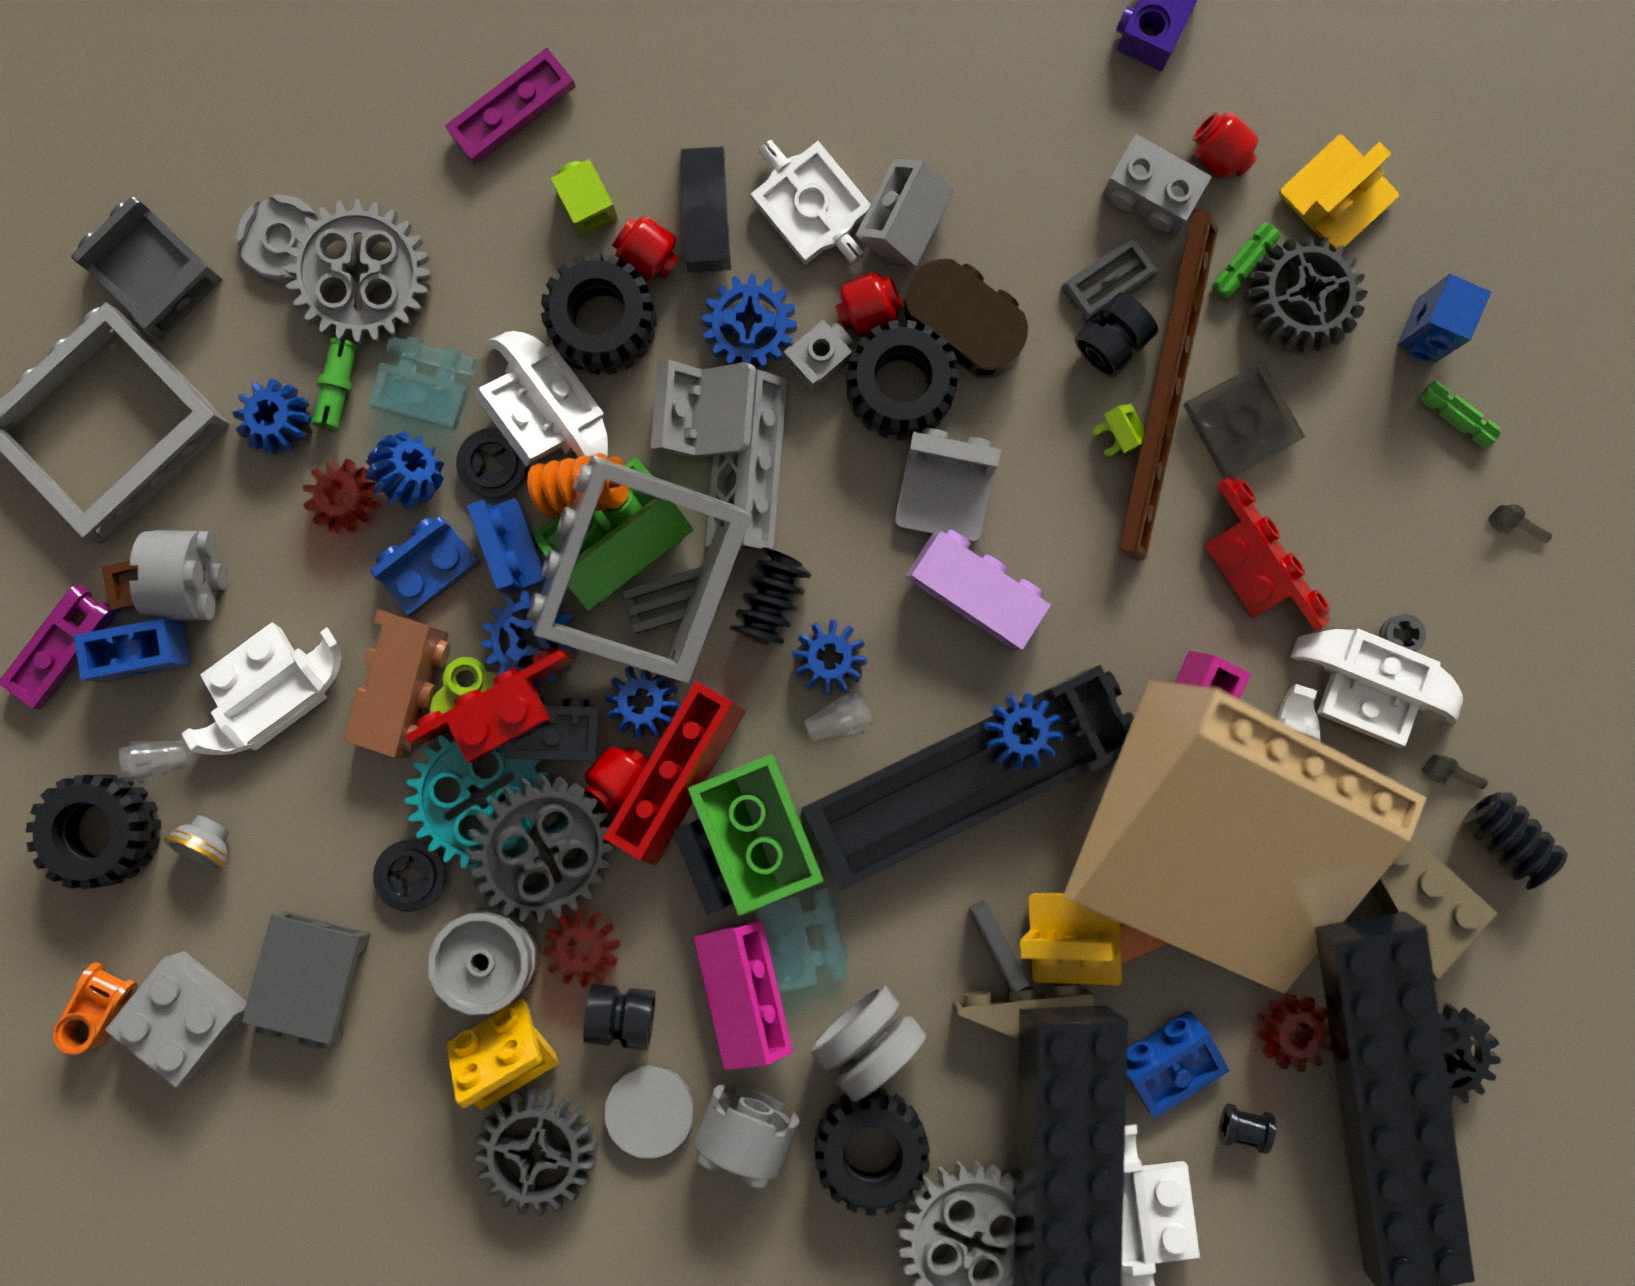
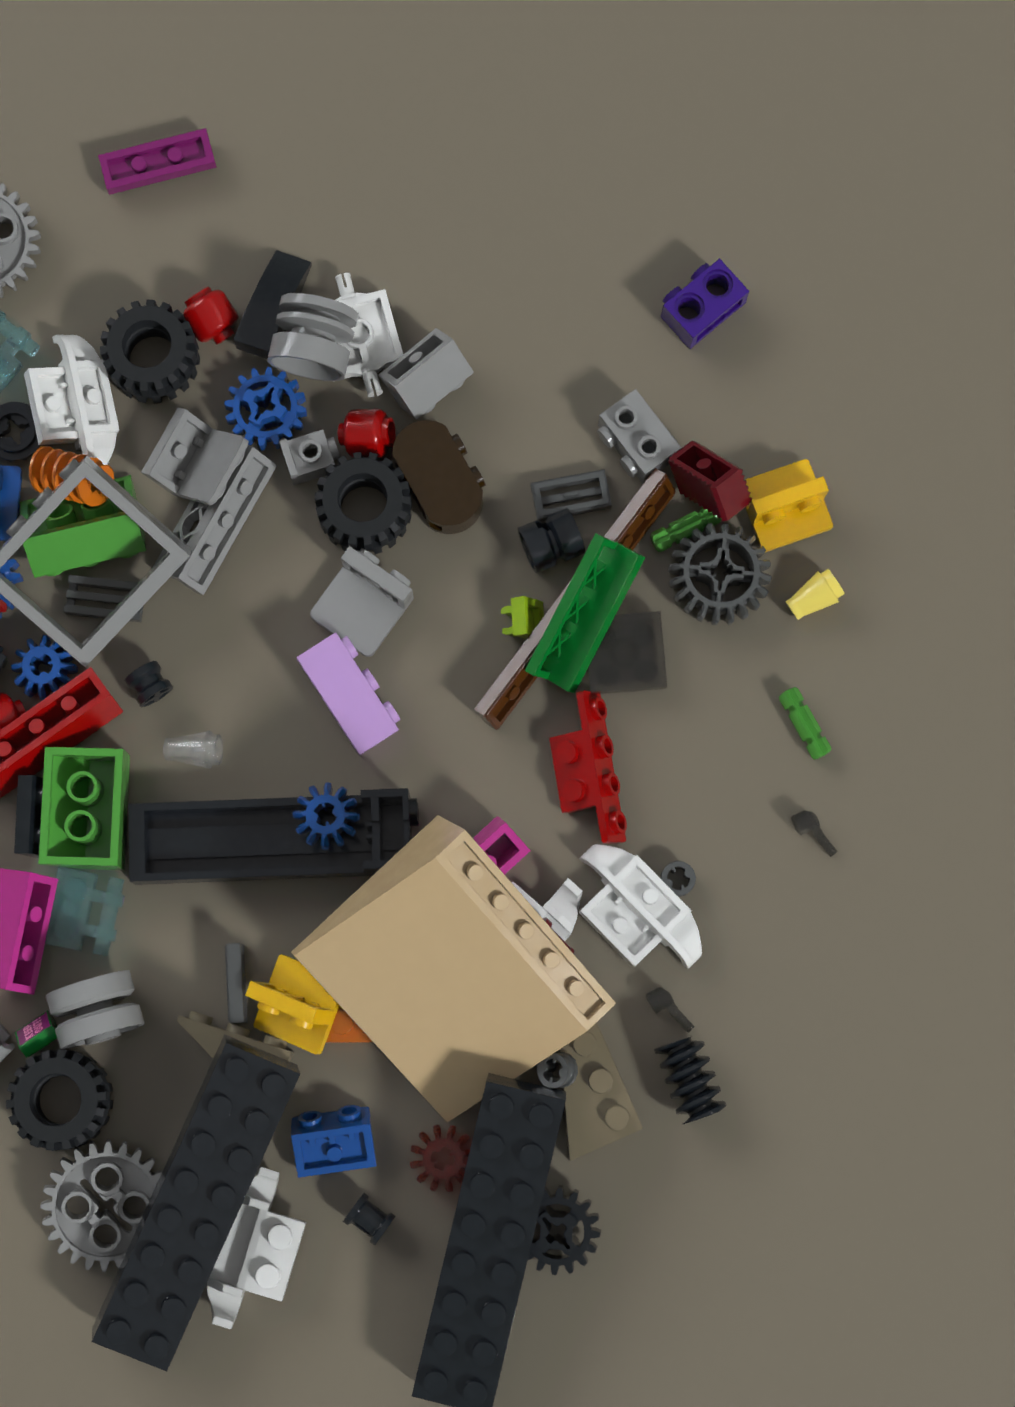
camera: 25 degrees right, 5 degrees down
lime brick [550,158,618,238] -> none
black piece [729,547,812,646] -> none
blue gear [792,620,867,696] -> none
red head [1192,112,1258,179] -> none
blue brick [1397,274,1491,362] -> none
none -> tile [15,1010,57,1058]
none -> black wheel [124,661,174,707]
none -> light grey wheel [267,293,358,381]
none -> green fence [525,533,646,693]
none -> dark grey bush [537,1052,578,1088]
none -> dark red brick [668,441,752,521]
none -> light yellow cone [785,569,845,620]

